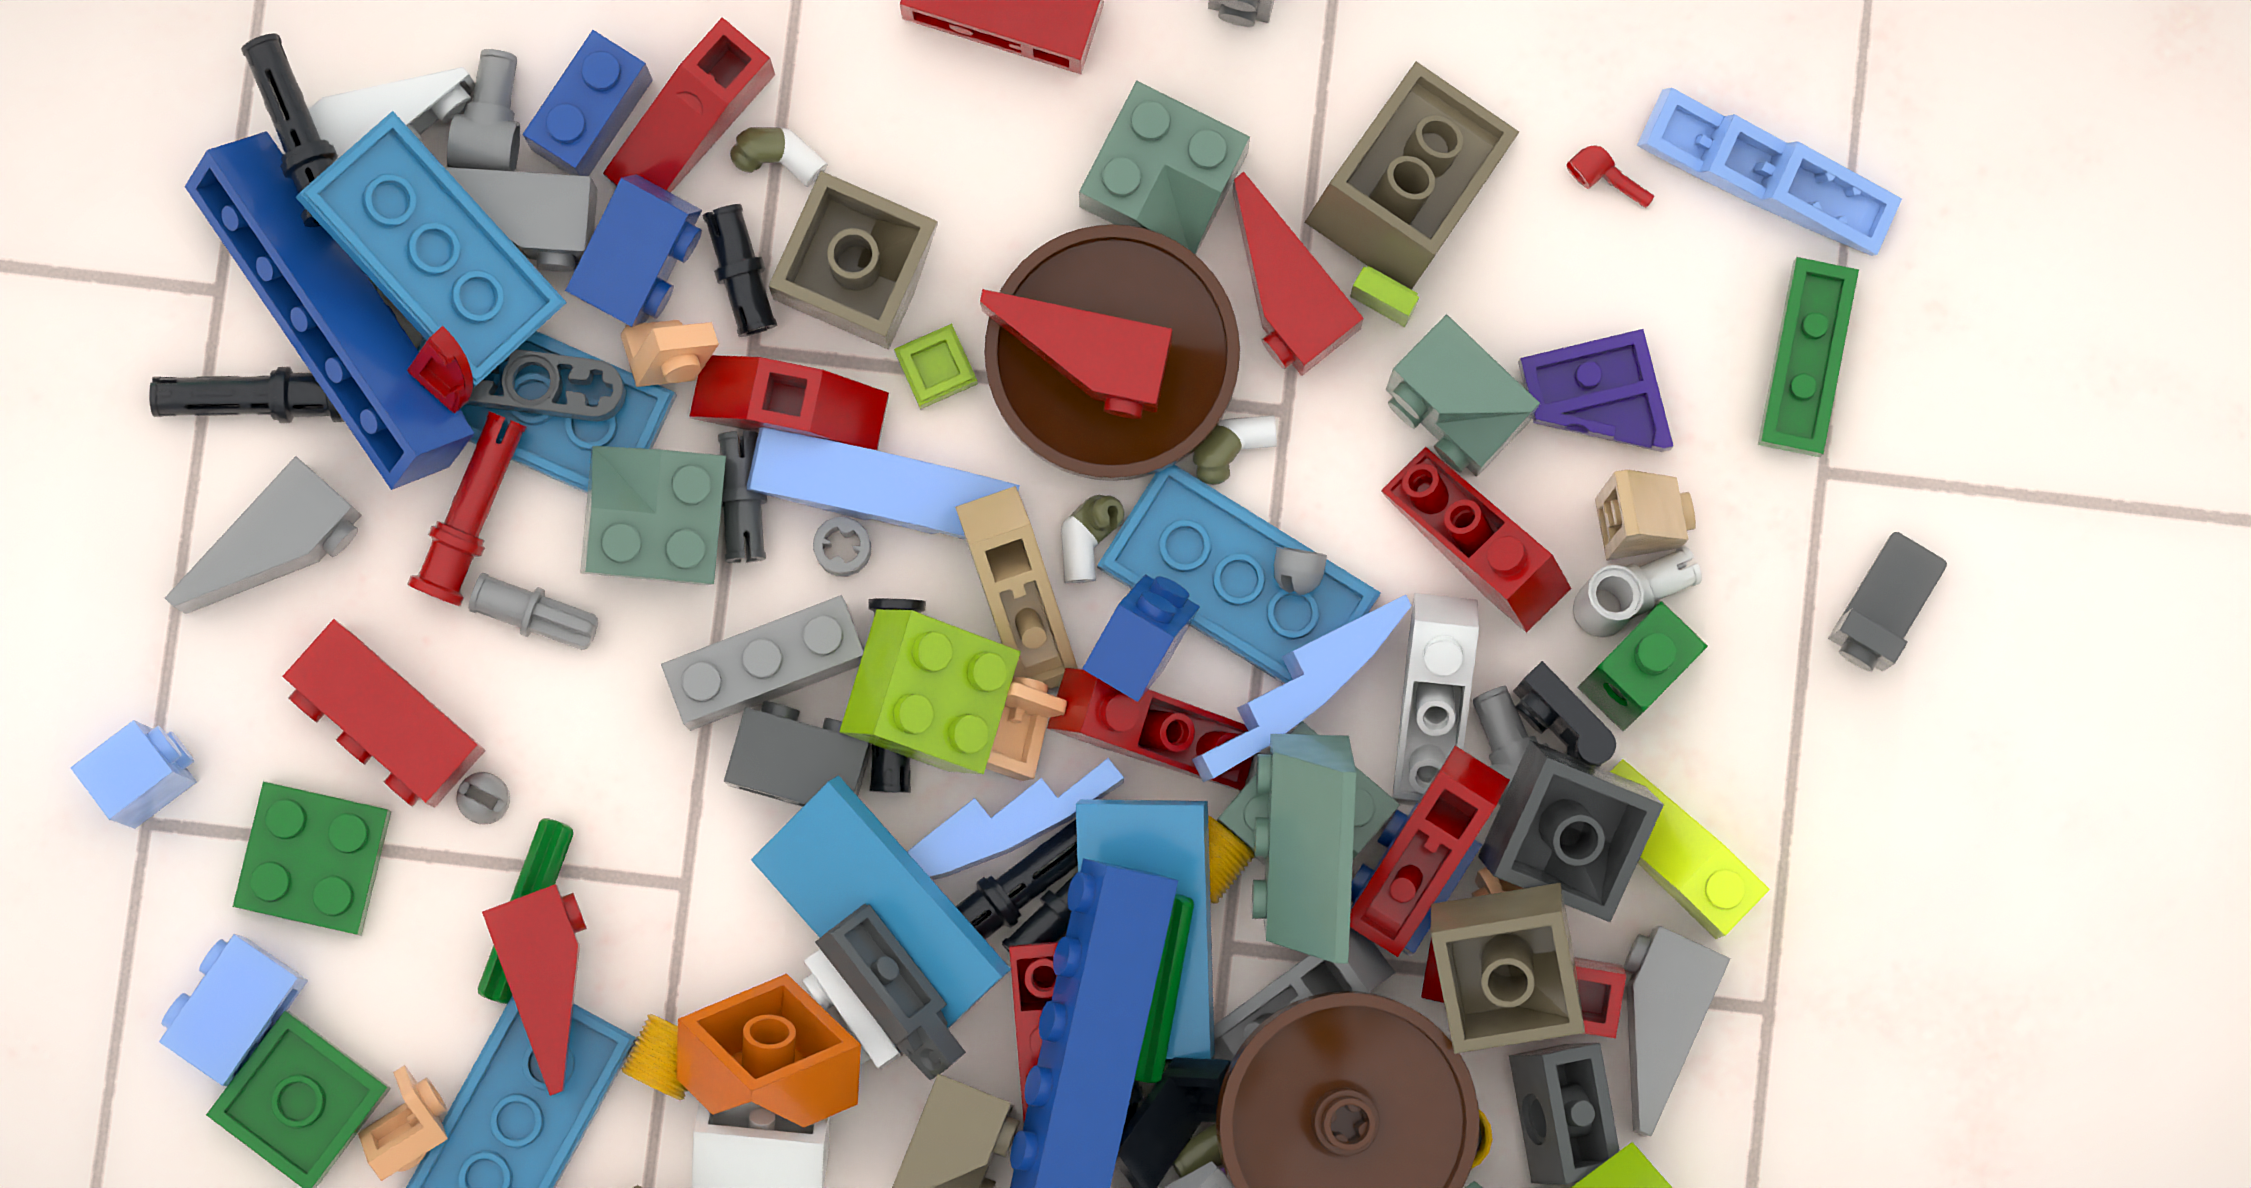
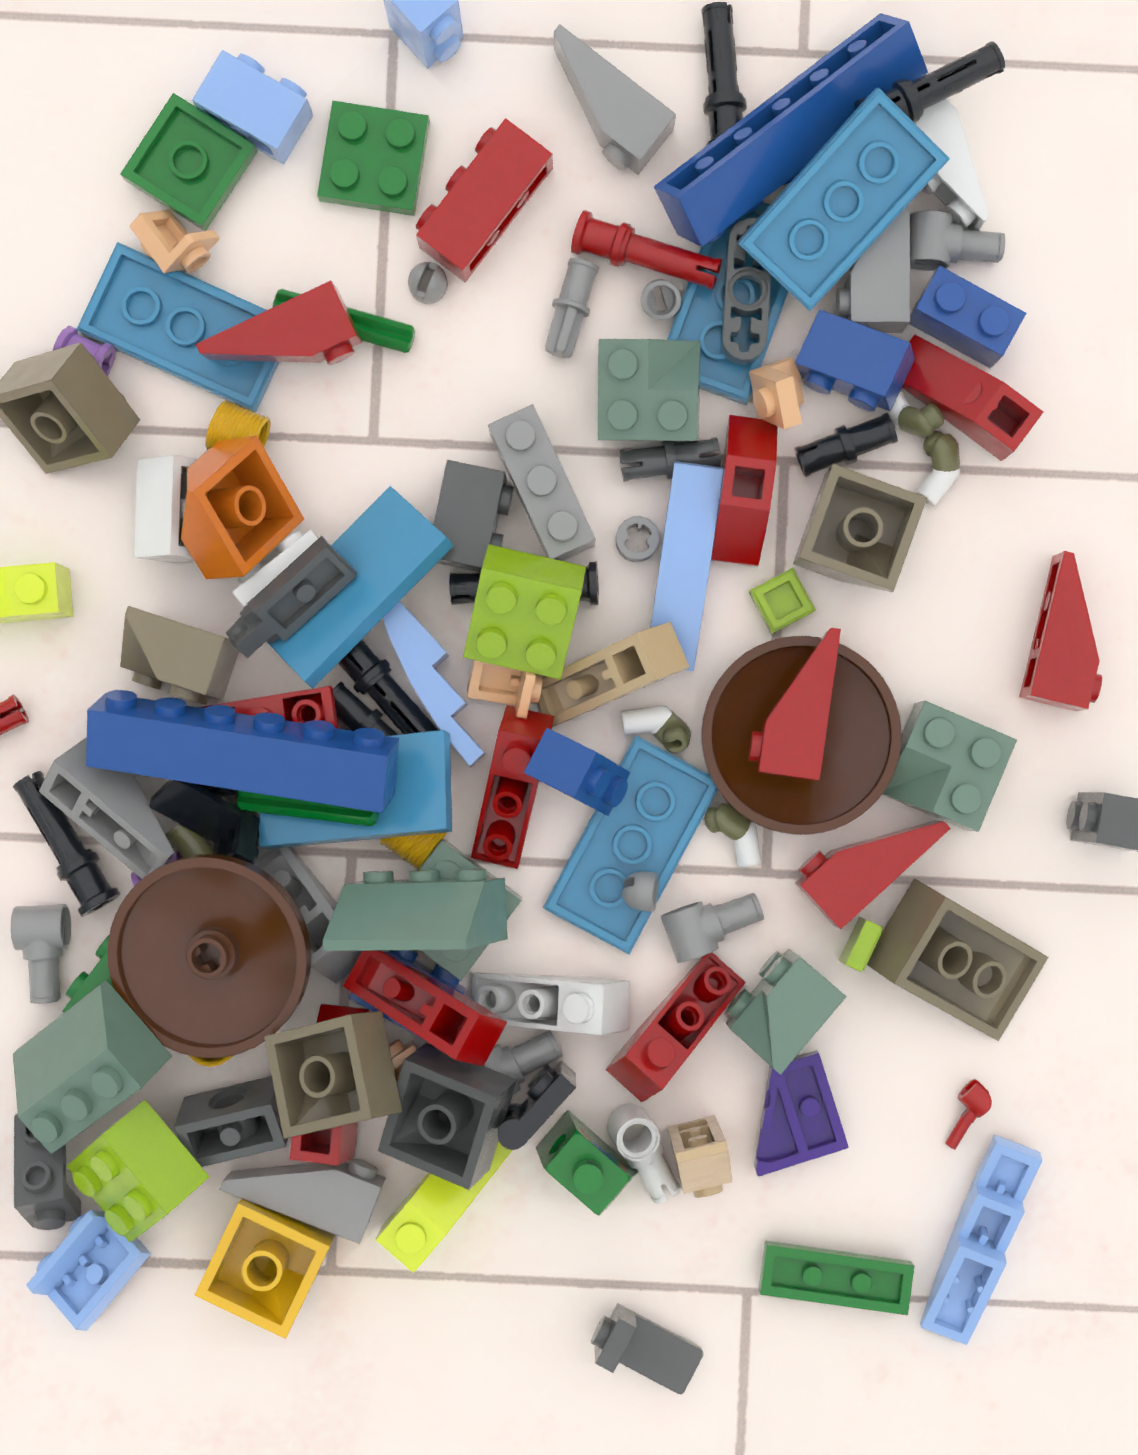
camera: 85 degrees right, 5 degrees up
red tile [407,326,473,413] -> none
light blue slope [1192,595,1412,782] -> none
none -> yellow slope [194,1199,336,1339]
none -> light grey hinge [640,279,681,320]
none -> light grey pin [661,893,764,963]
none -> olive arm [885,391,945,438]

